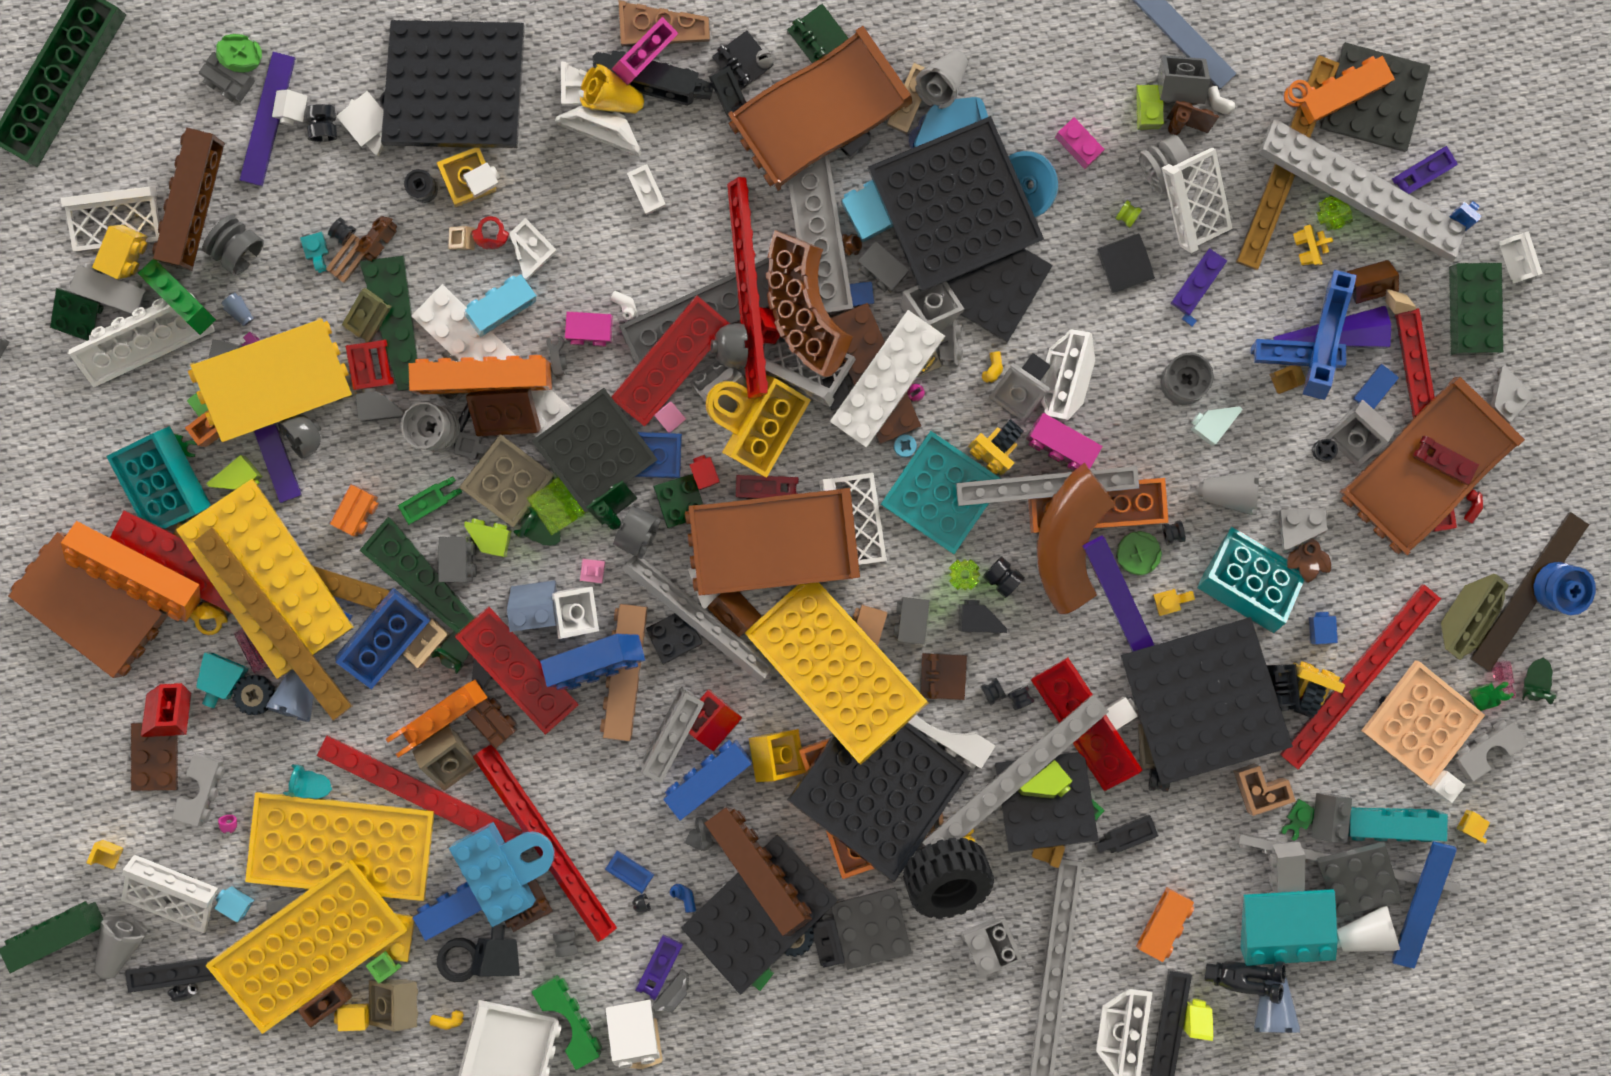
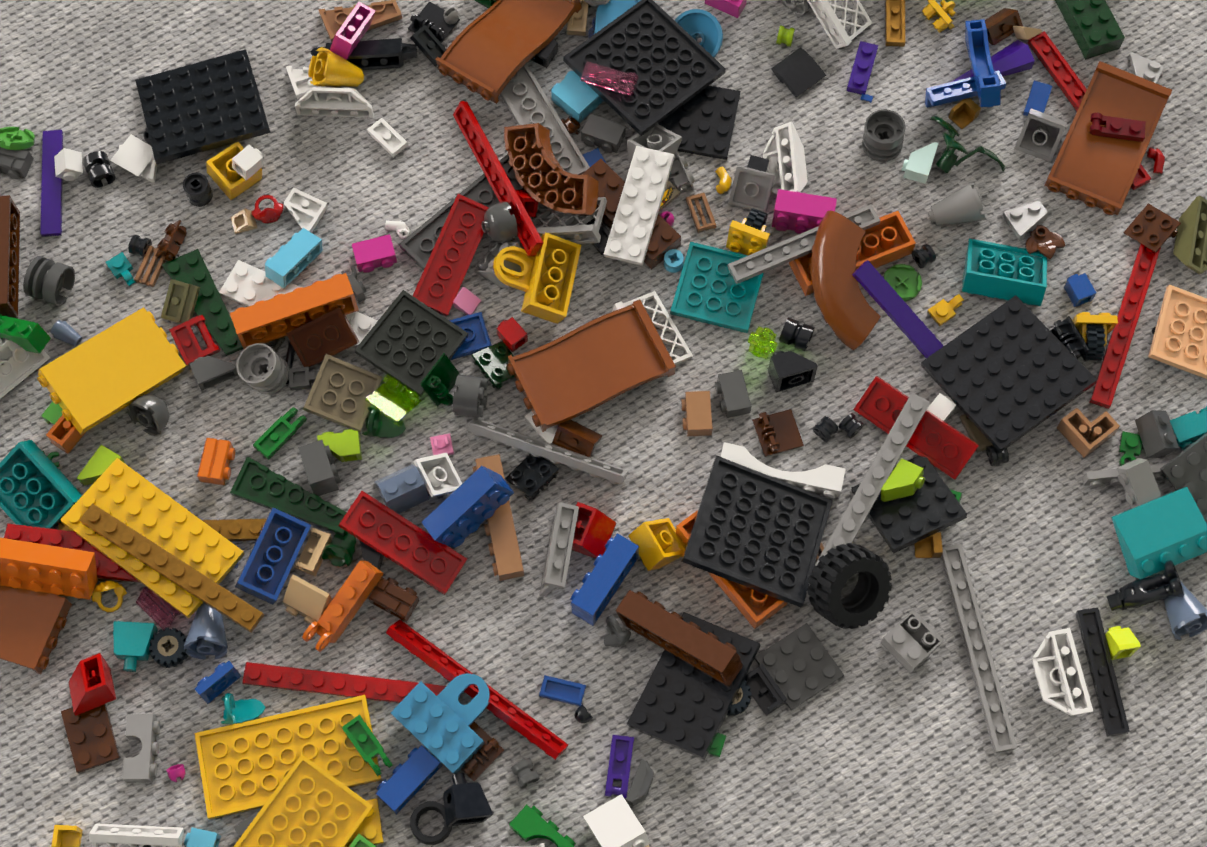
camera: 15 degrees left, 20 degrees down
dark purple tile [254,423,302,503] -> none
dark tan slope [412,725,478,791] -> none
blue arm [670,884,696,913] -> none
dark red plate [736,475,799,498] -> none
yellow plate [745,582,929,765] -> none
black hinge [1094,815,1159,853] -> none
orange brick [1136,887,1194,962] -> none
black wheel [1312,439,1338,462] -> none
none -> blue plate [195,661,241,704]
none -> tan slope [283,575,332,625]
none -> green hinge [341,715,393,776]
none -> clear pink plate [581,61,638,95]
none -> medium nougat tile [686,193,717,233]
none -> dark green plant [930,115,1006,173]
none -> reddish brown hinge [1123,203,1181,253]

